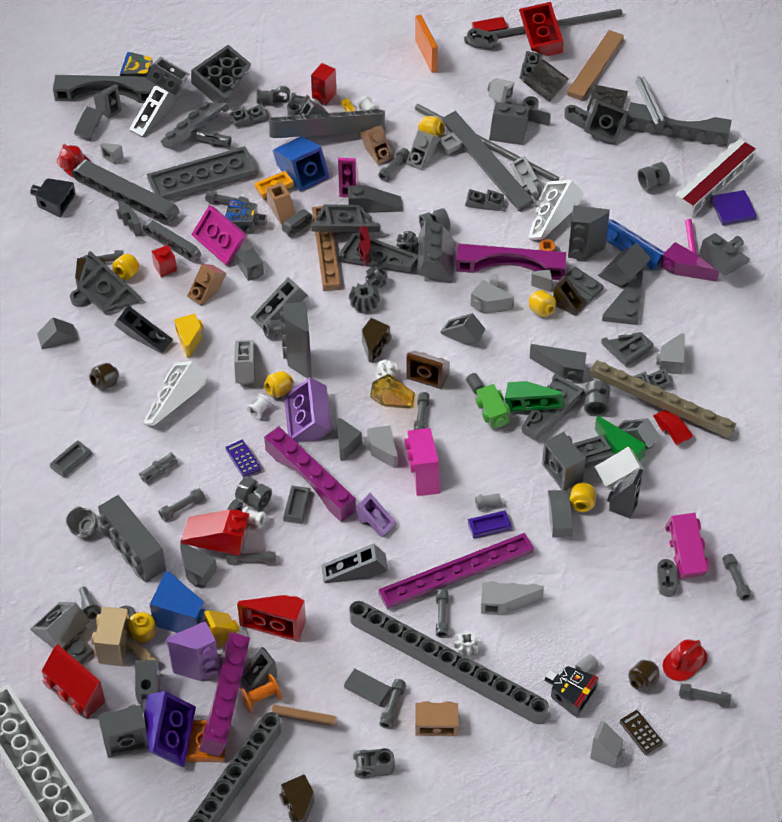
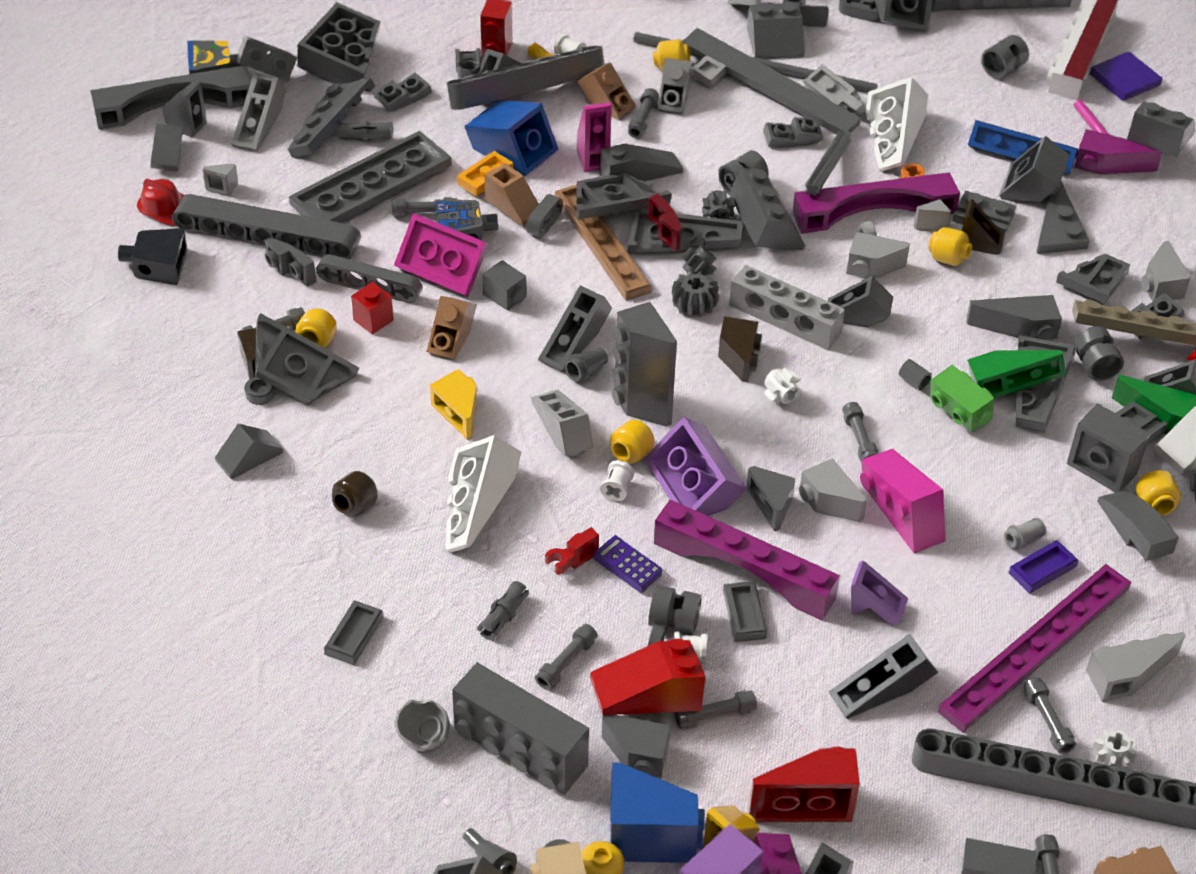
camera: 20 degrees left, 5 degrees down
black slope [114,305,173,354] -> none
dark grey connector [256,86,291,104] -> none
clear yellow slope [370,374,415,409] -> none
reddish brown slope [406,351,450,390] -> none
dark grey slope [568,205,610,260] -> none
none -> red plate [545,527,599,575]
none -> light grey brick [729,265,845,350]
none -> dark grey axle [805,130,851,196]

